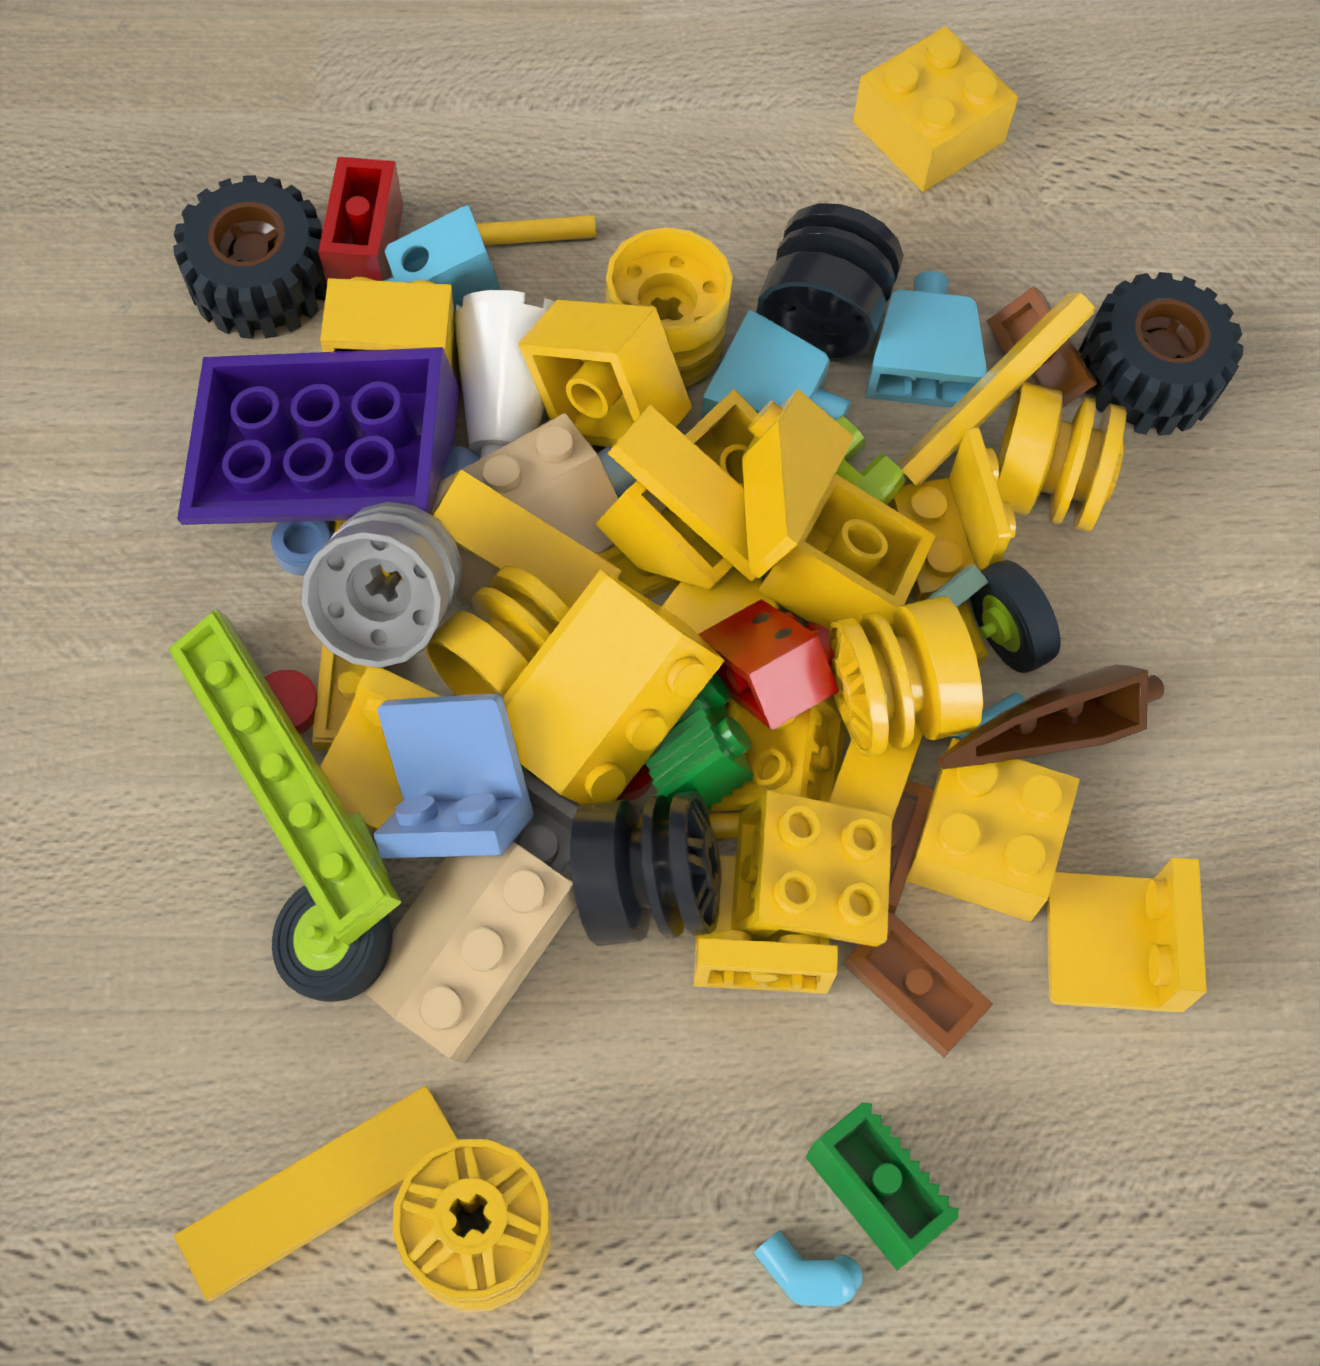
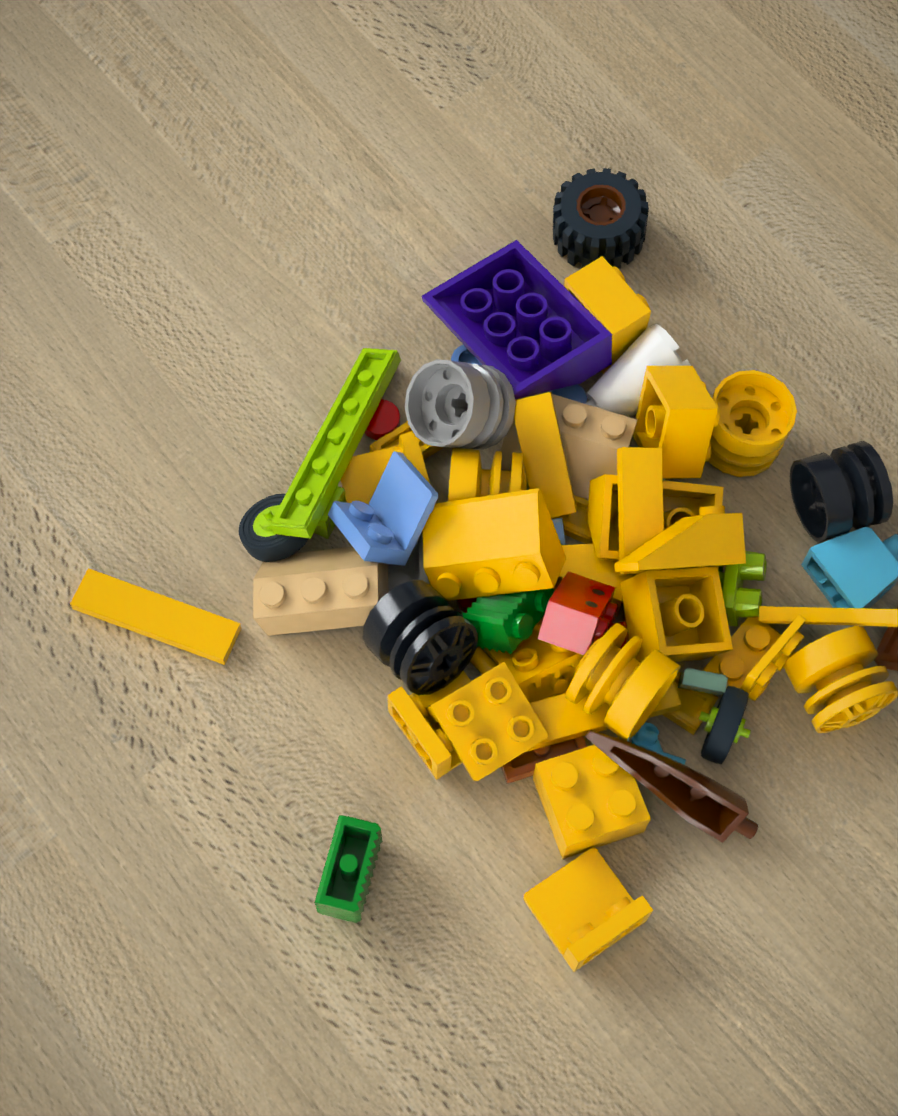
camera: 55 degrees right, 0 degrees up
red brick [318,157,403,284] -> none
medium azure torso [384,205,501,313] -> none
yellow wheel [393,1139,551,1311] -> none
yellow bar [476,215,596,246] -> none
medium azure torso [701,310,851,420] -> none
medium azure arm [753,1230,863,1307] -> none
dark orange plate [843,912,993,1058] -> none

